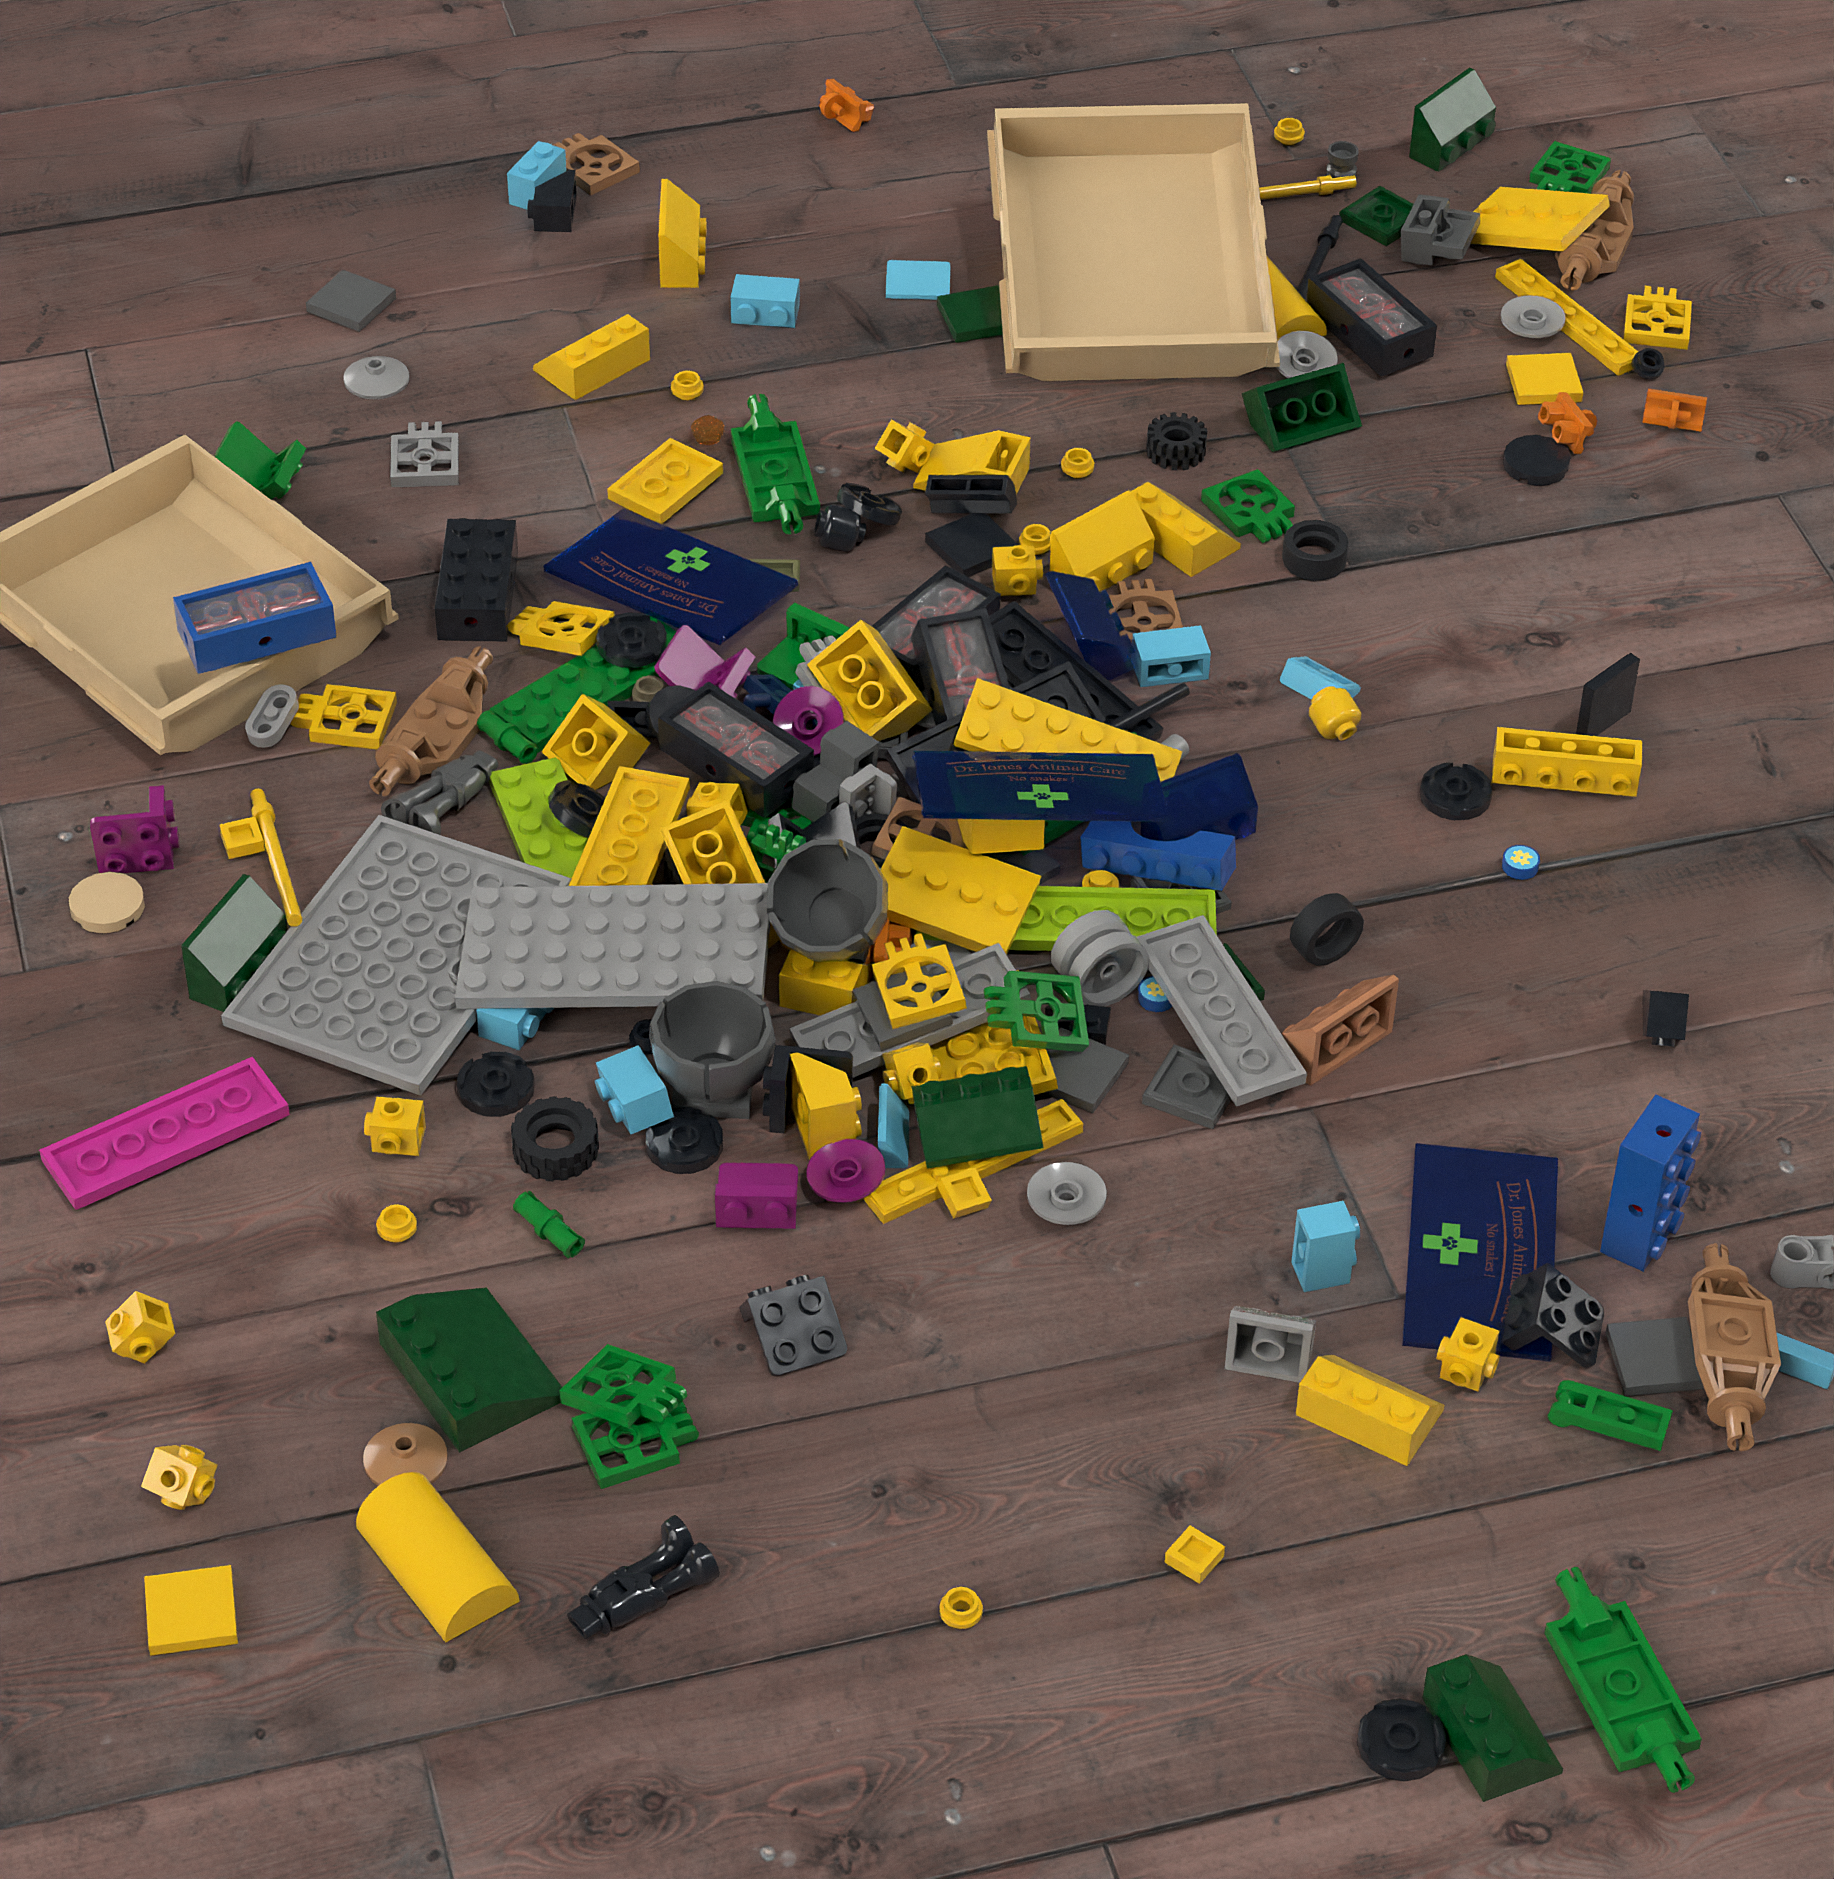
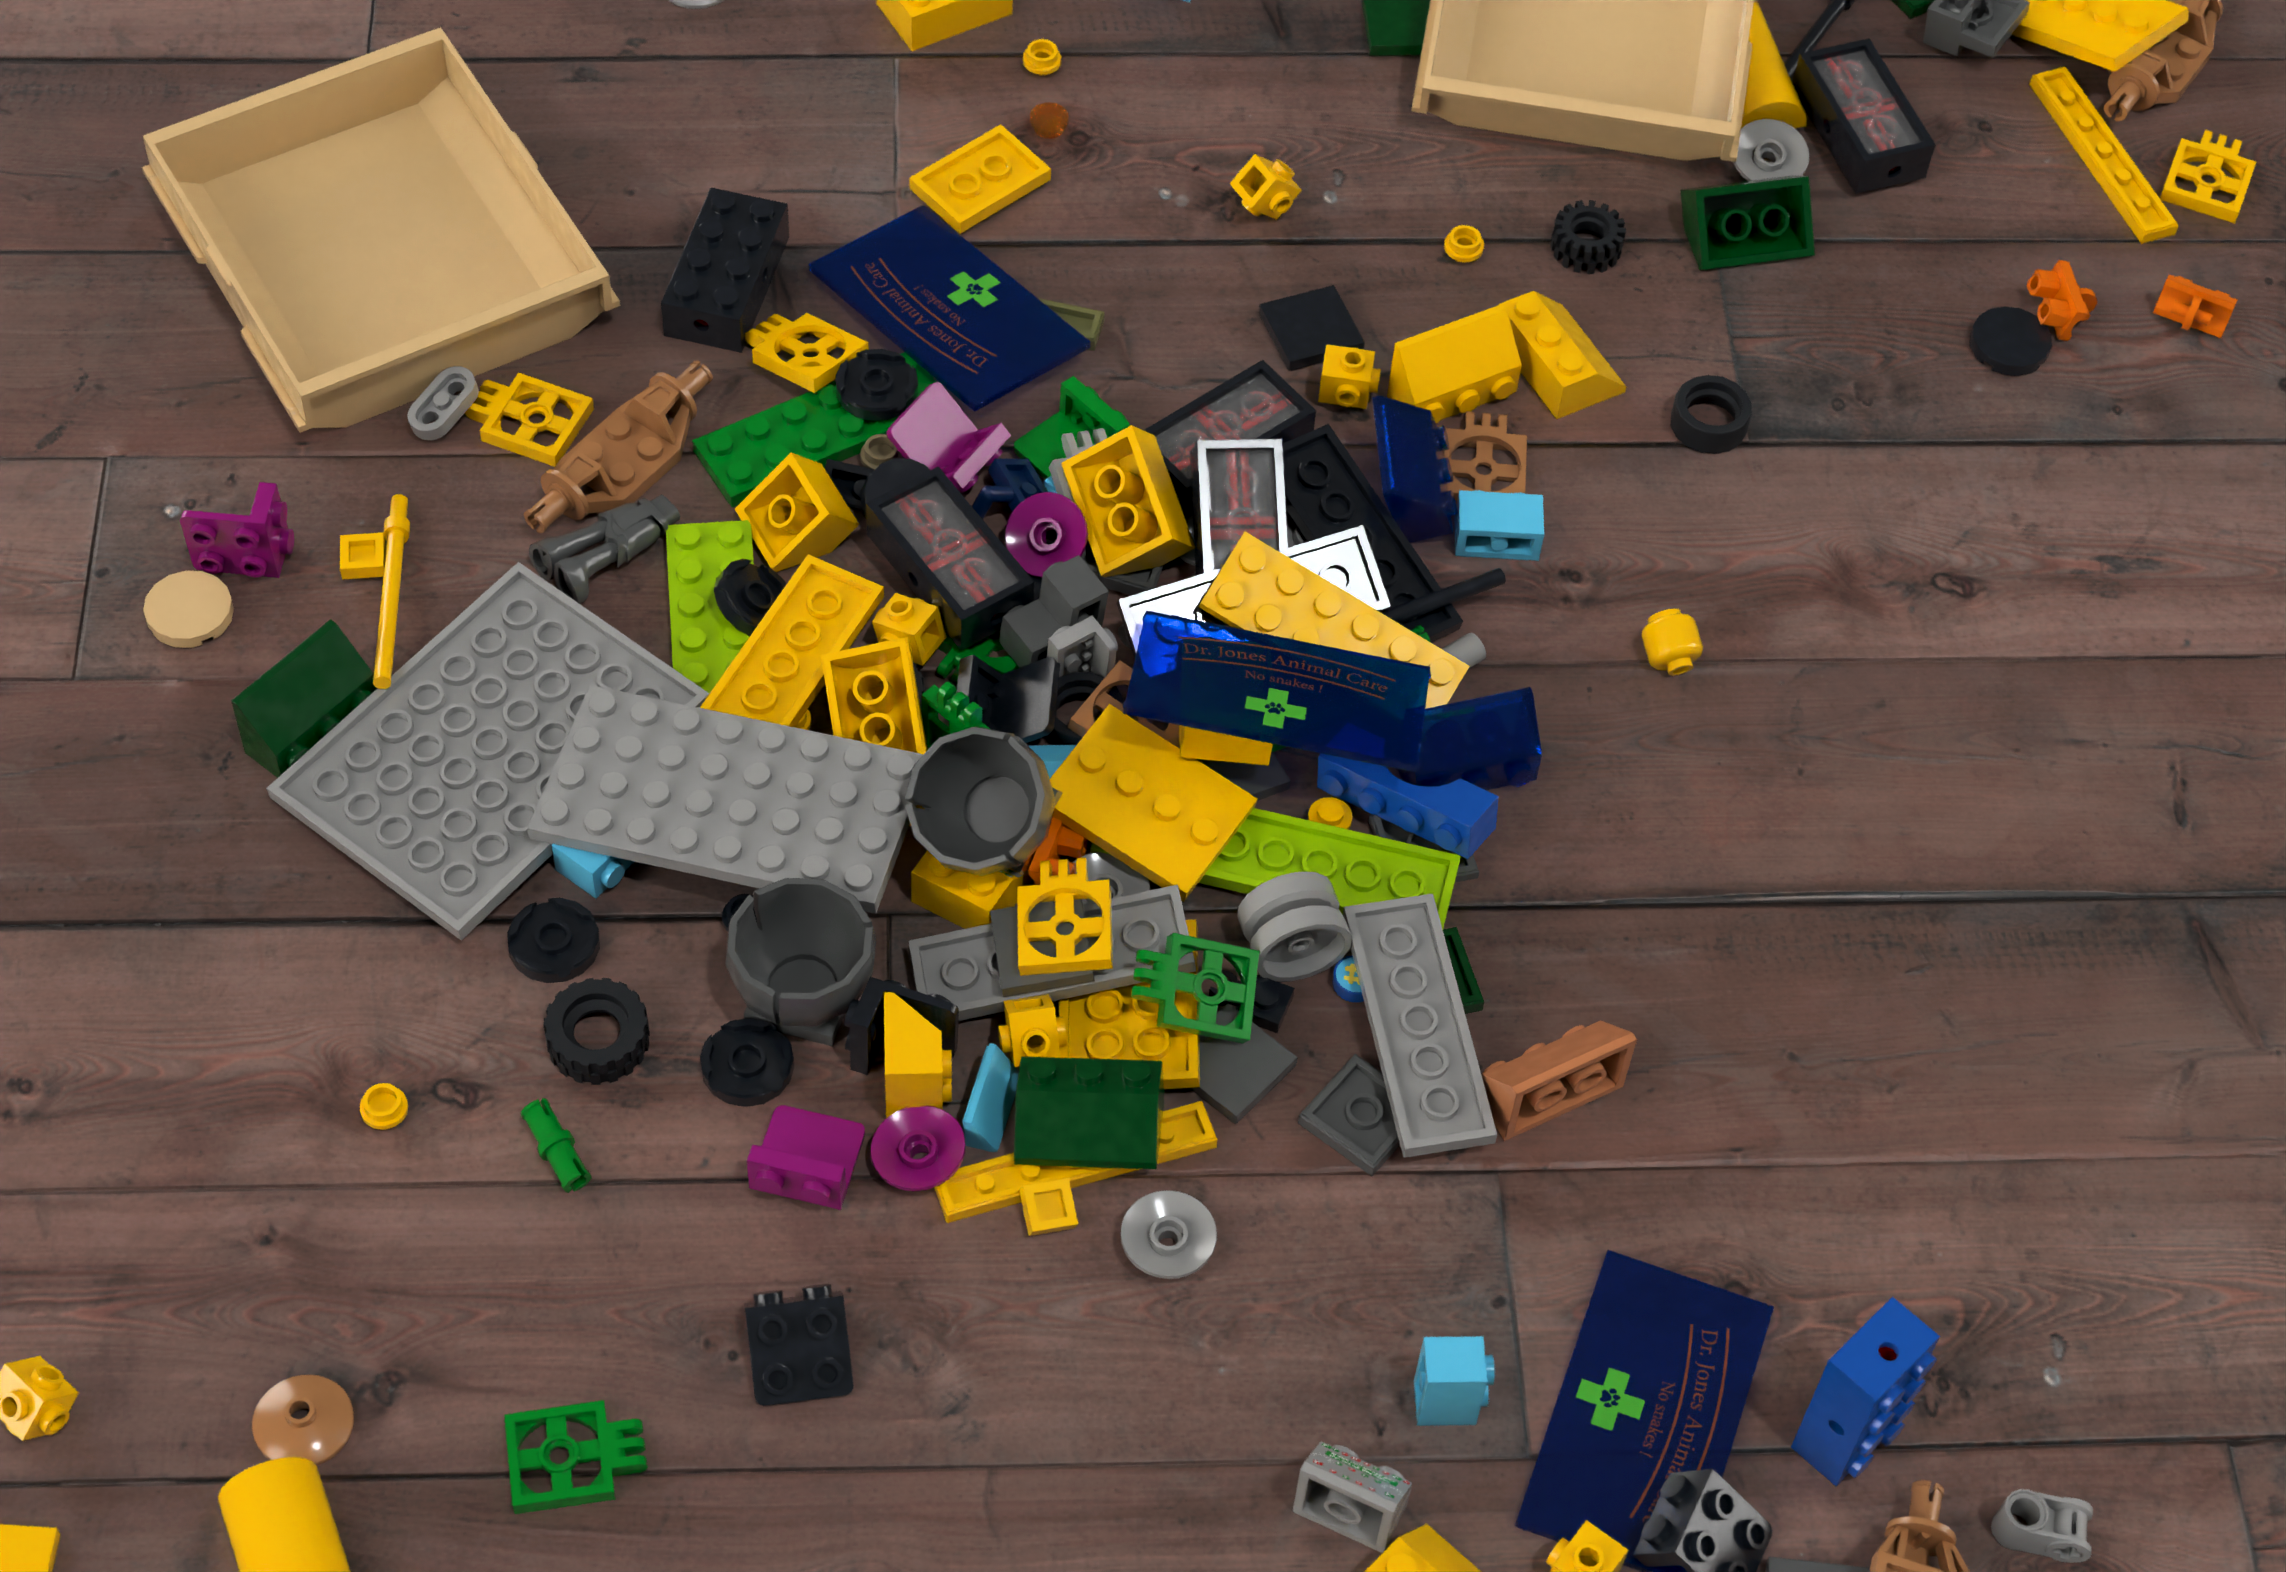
camera: 10 degrees right, 10 degrees up
dark pink plate [39,1057,290,1210] -> none
yellow brick [105,1291,176,1364] -> none
blue brick [173,562,337,674] -> none
green bracket [214,422,307,500] -> none
yellow brick [364,1097,426,1156] -> none
dark green slope [376,1287,562,1453] -> none
light grey piece [390,421,459,488] -> none
green pin [477,710,538,764] -> none
green piece [559,1344,687,1428] -> none
medium azure brick [595,1045,674,1134] -> none
green plate [731,394,820,534] -> none
black head [814,504,866,552] -> none
black tile [836,483,902,525] -> none
yellow slope [913,430,1031,495] -> none
black piece [925,475,1017,513] -> none
yellow plate [1019,524,1051,555] -> none
green piece [1201,469,1295,543] -> none
medium azure slope [1280,656,1361,699] -> none
black tyre [1290,893,1364,966] -> none
black tile [1419,763,1492,821] -> none
yellow brick [1491,727,1642,797] -> none
light grey dish [1501,295,1565,338] -> none
tile [1502,845,1540,880] -> none
yellow tile [1506,353,1583,405] -> none
black tile [1576,653,1640,736] -> none
black plate [1632,348,1664,379] -> none
black slope [1642,990,1689,1047] -> none

